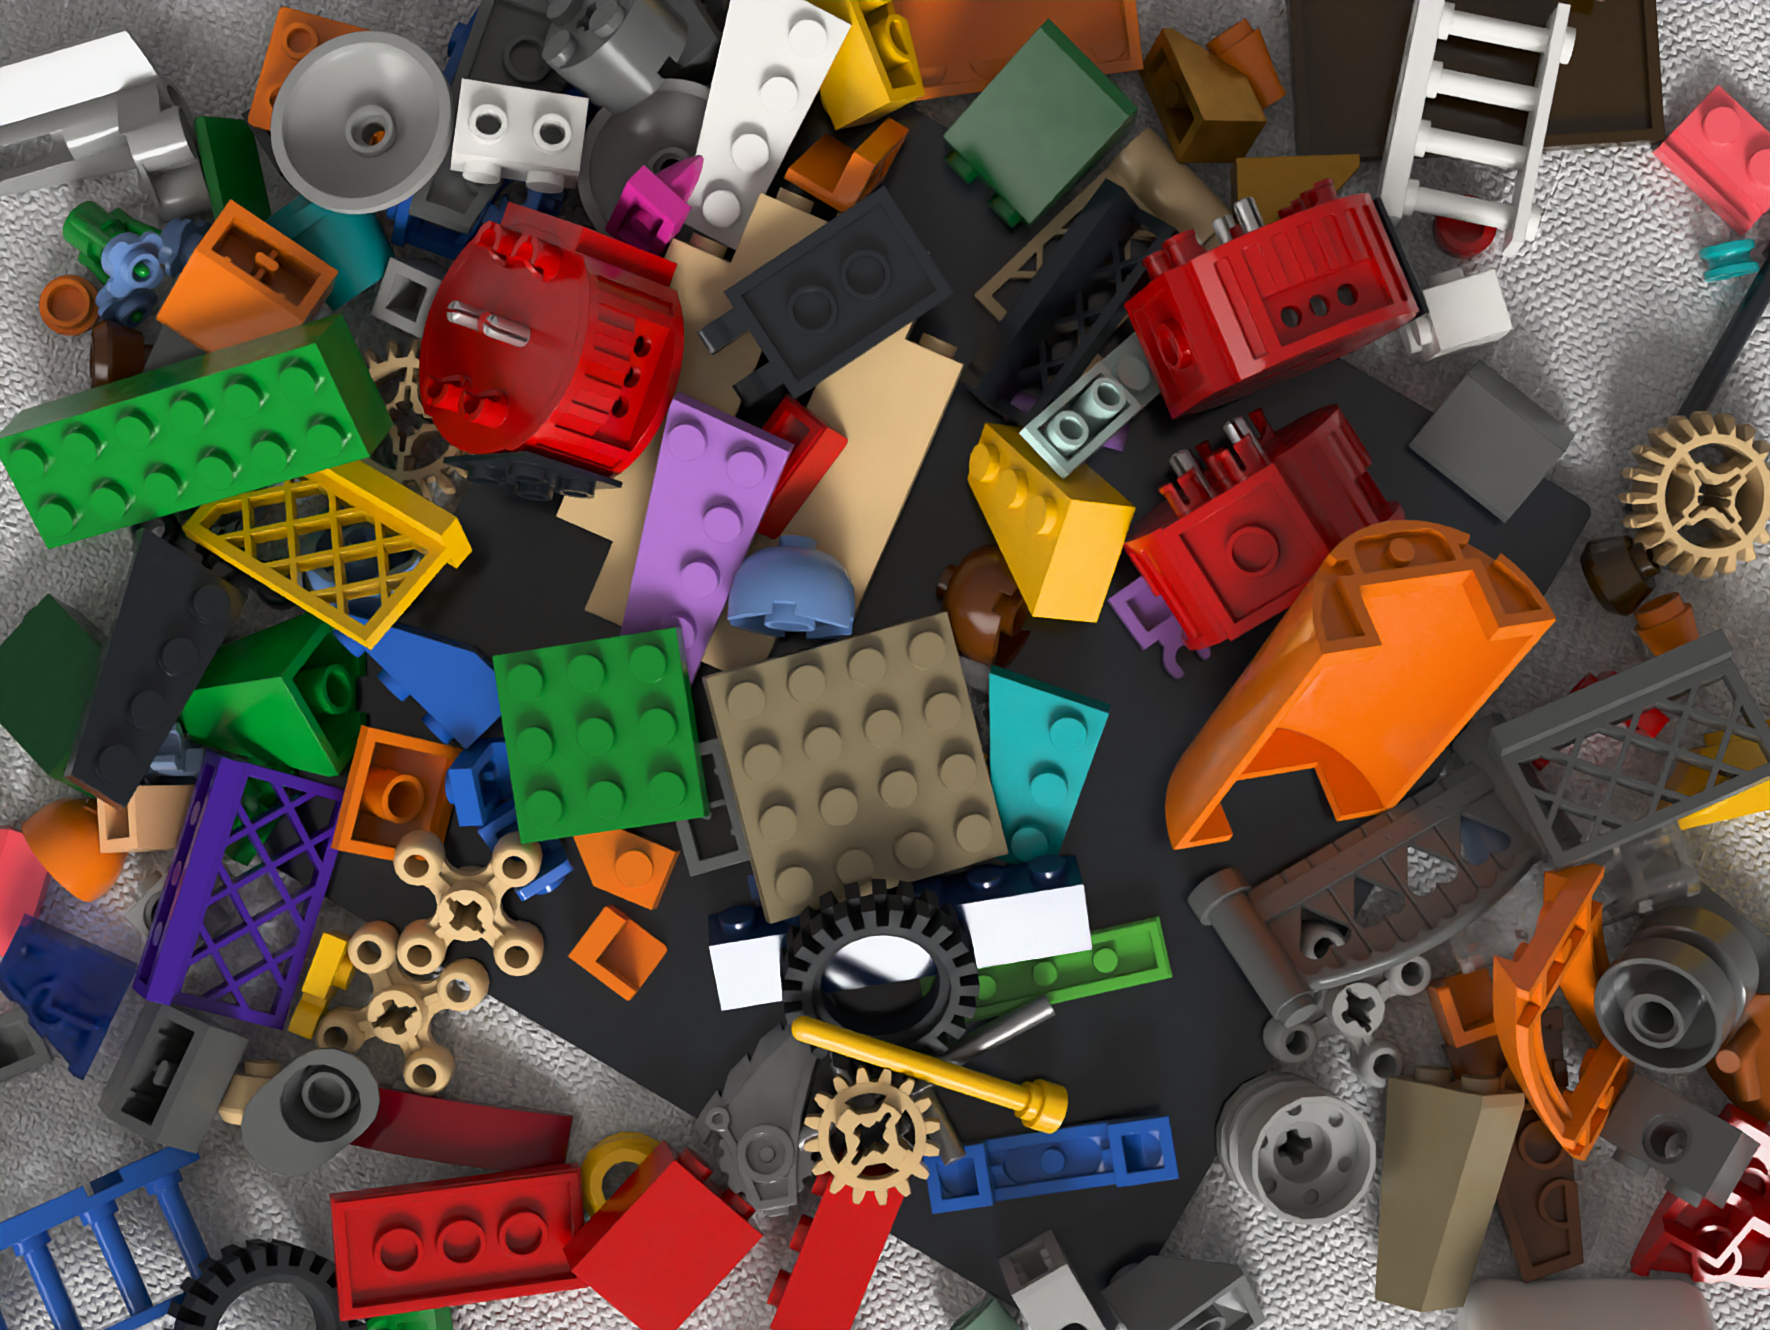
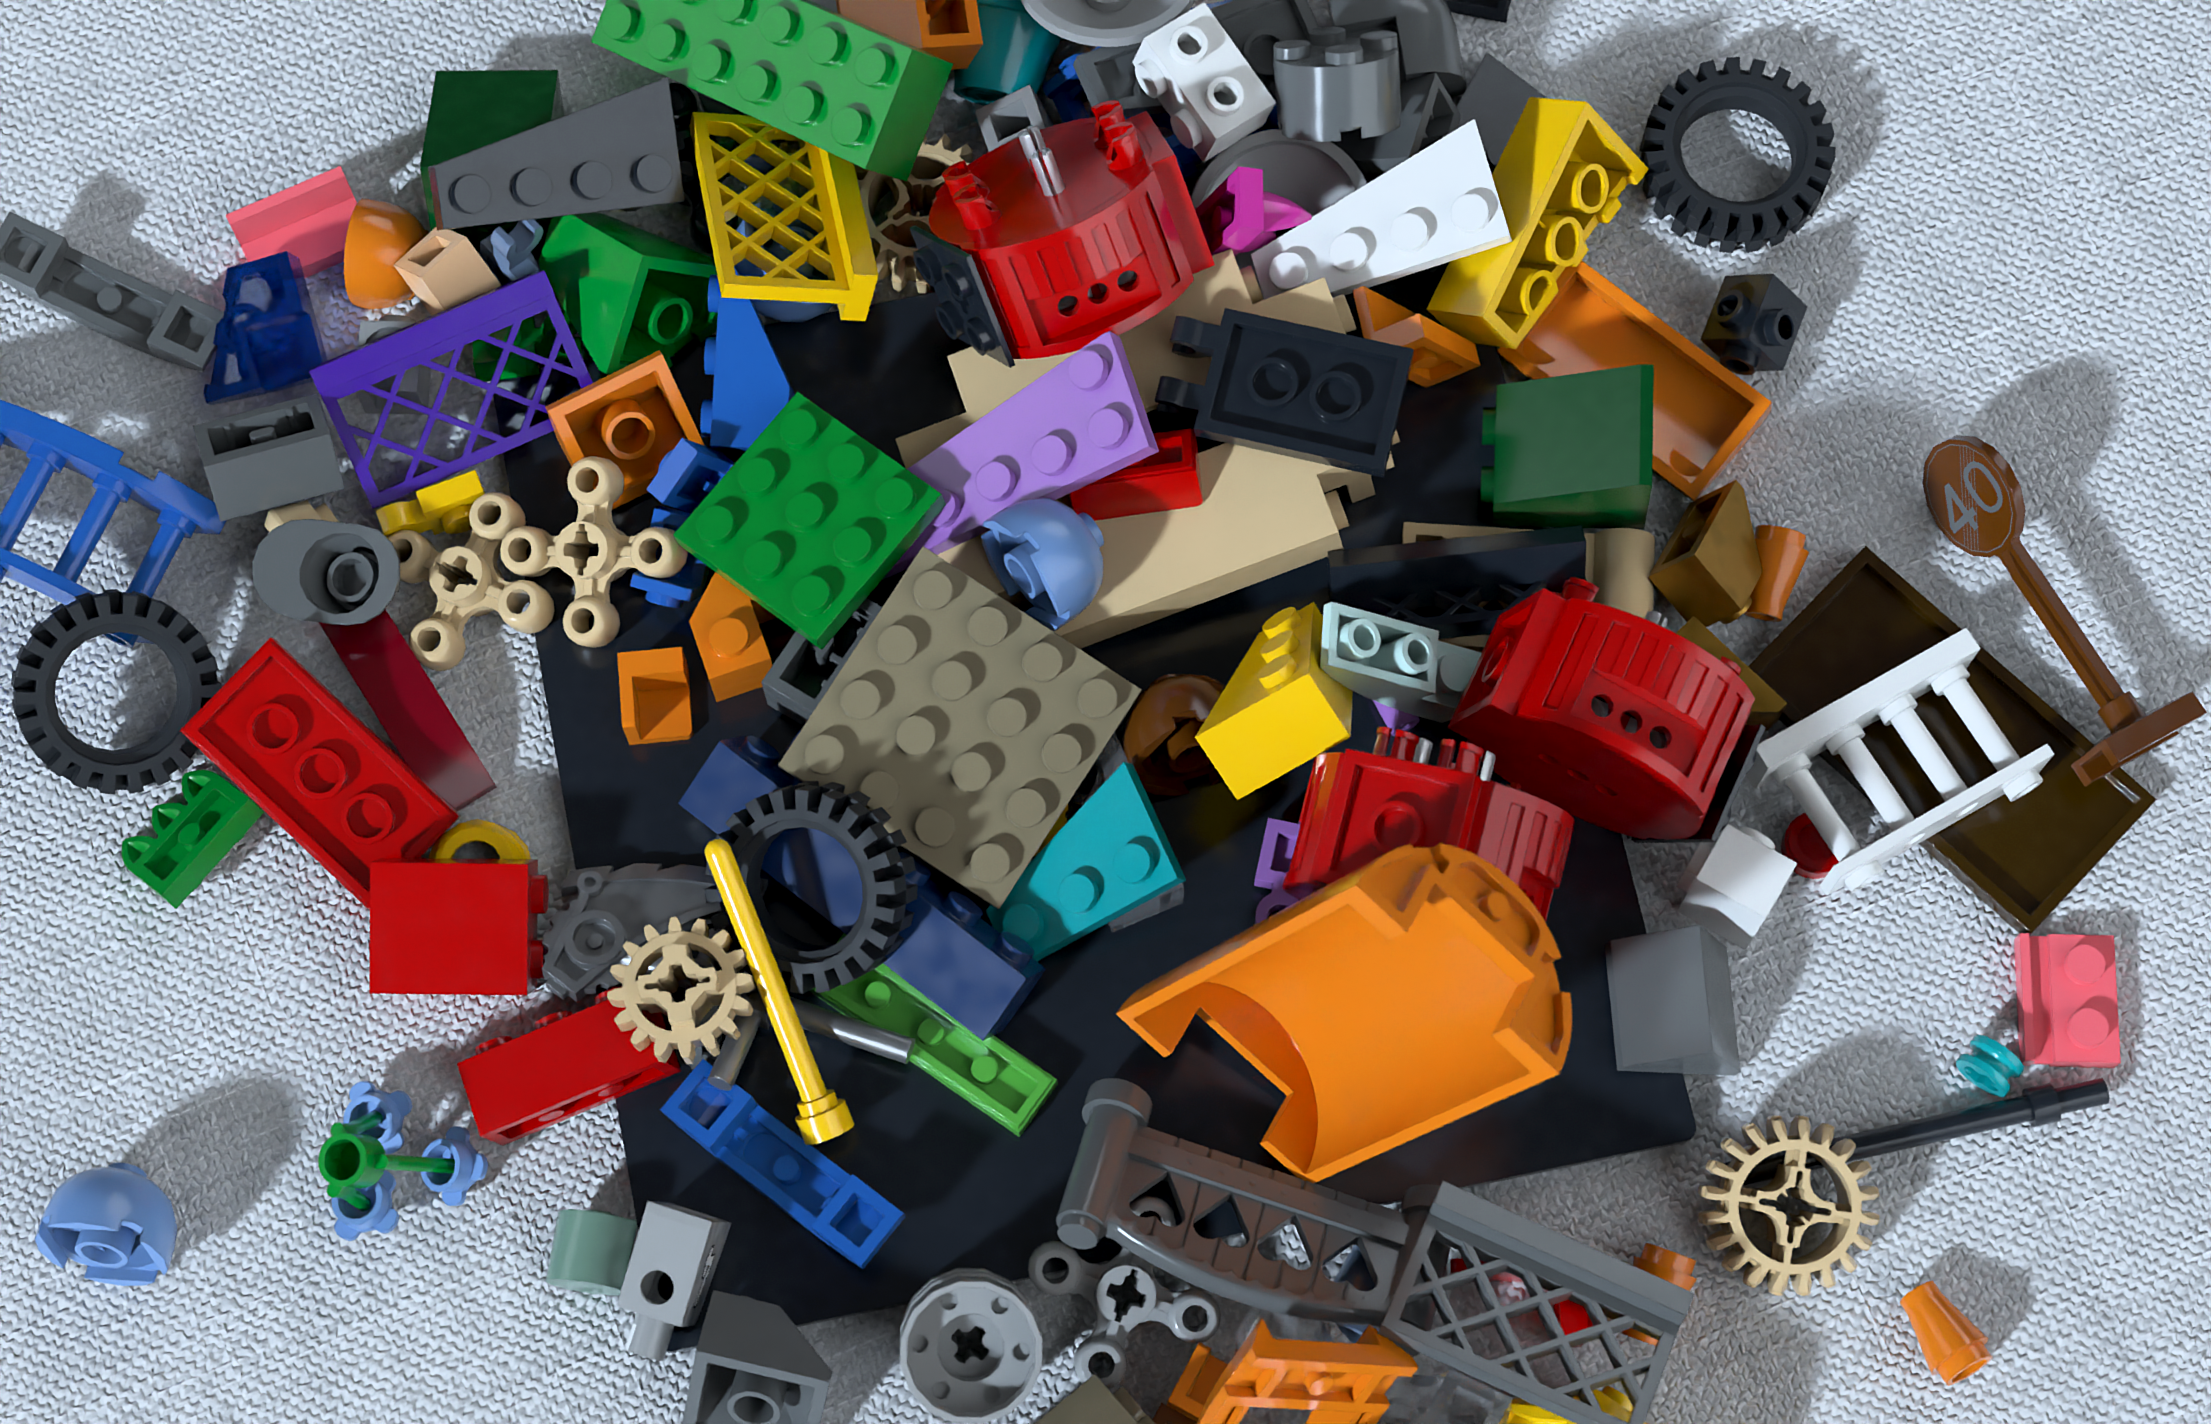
camera: 40 degrees right, 15 degrees down
dark brown cone [1580,535,1661,616] -> none

